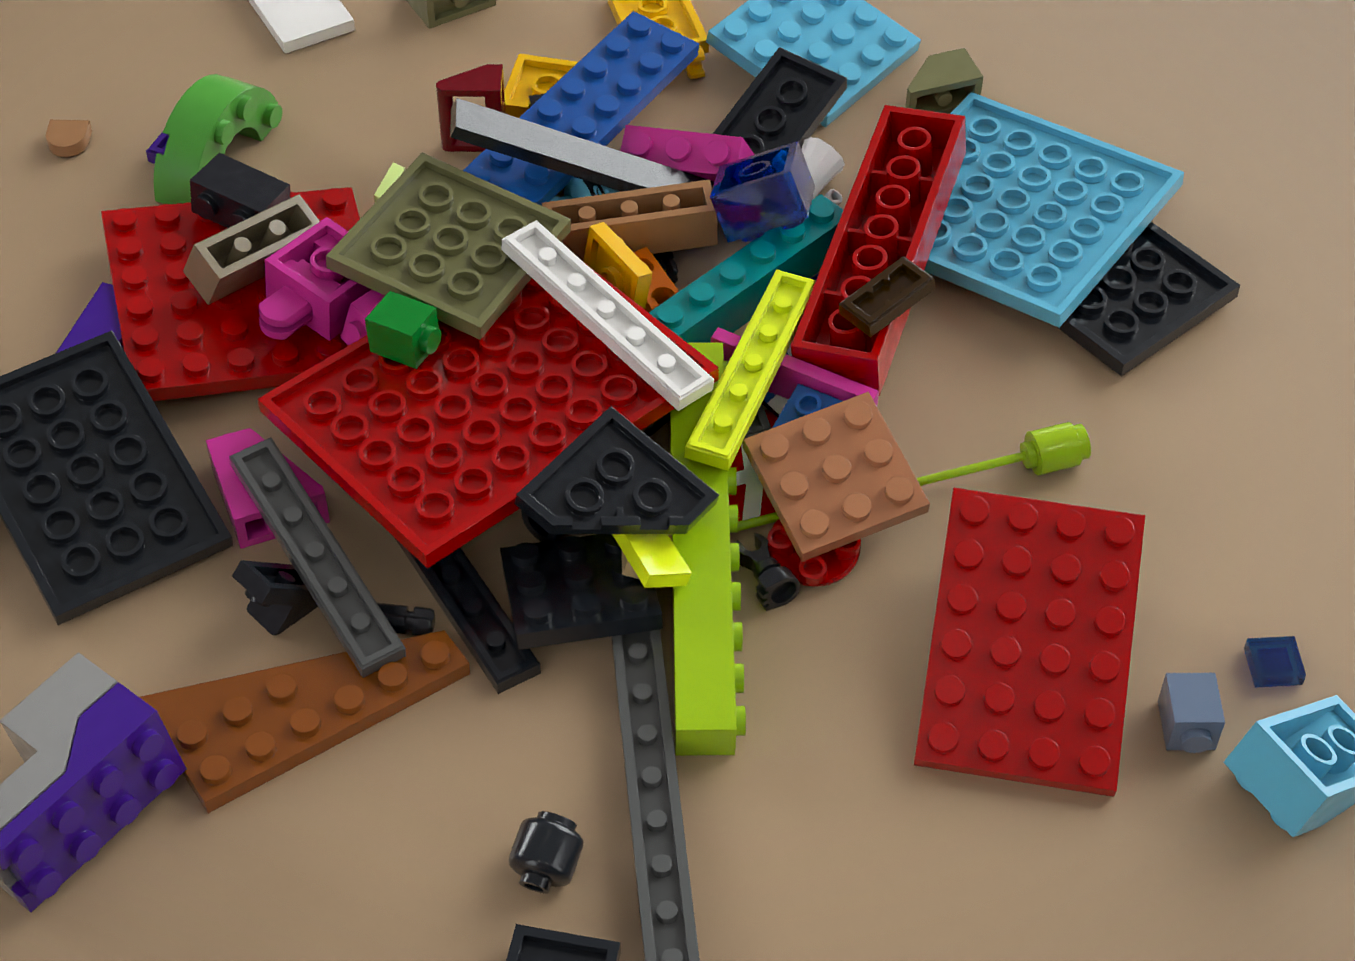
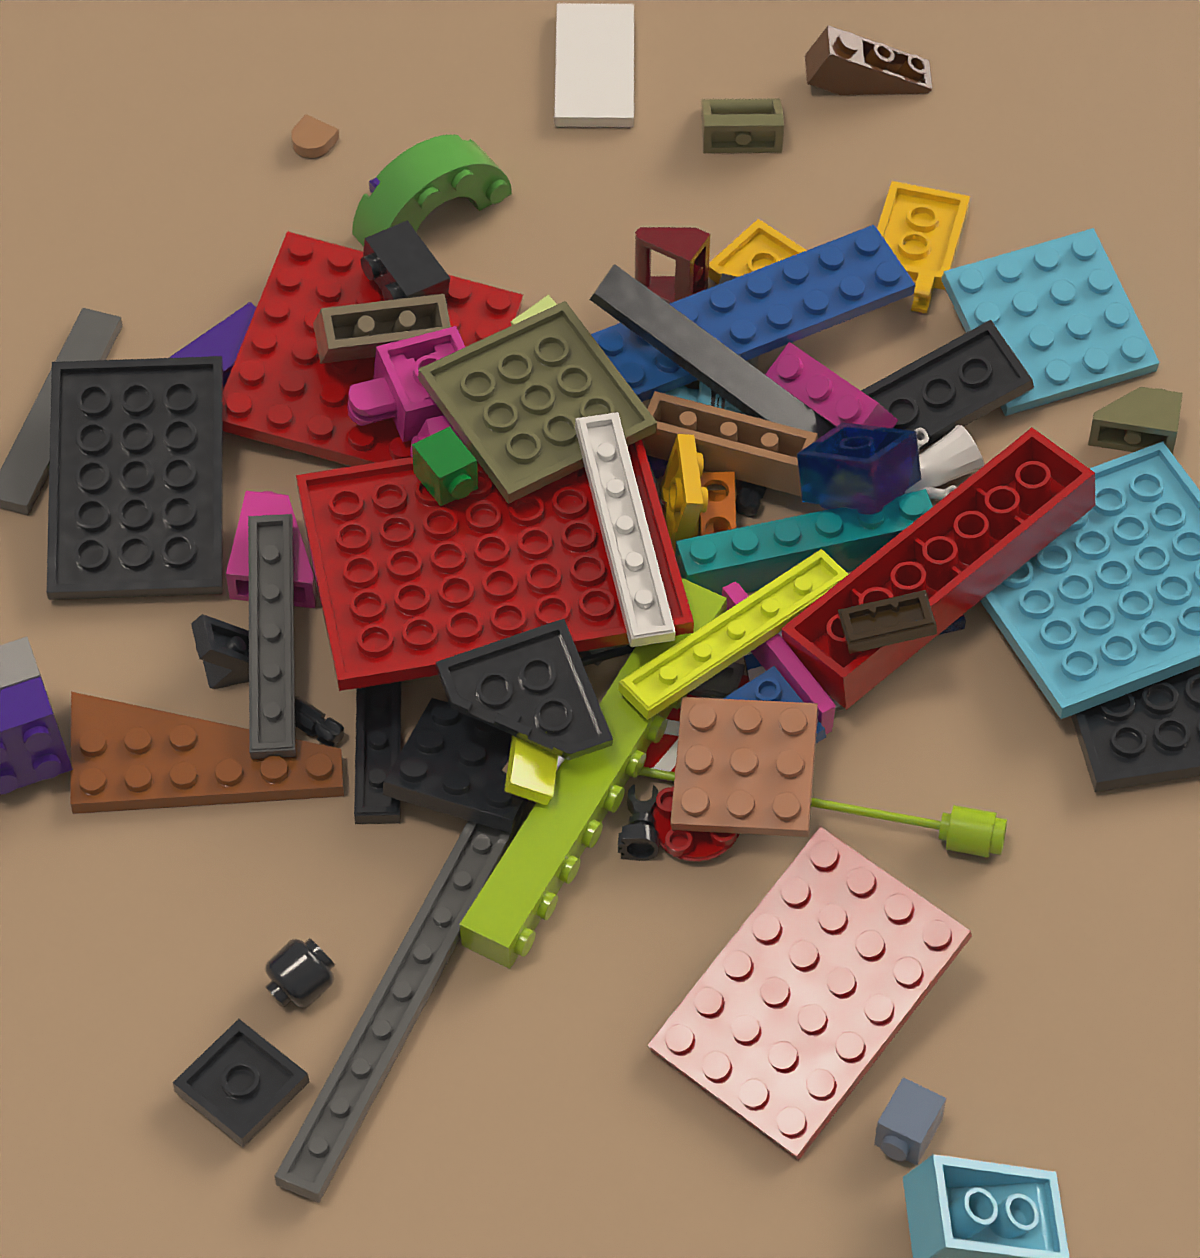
camera: 30 degrees right, 5 degrees up
clear blue tile [1244,636,1306,687] -> none

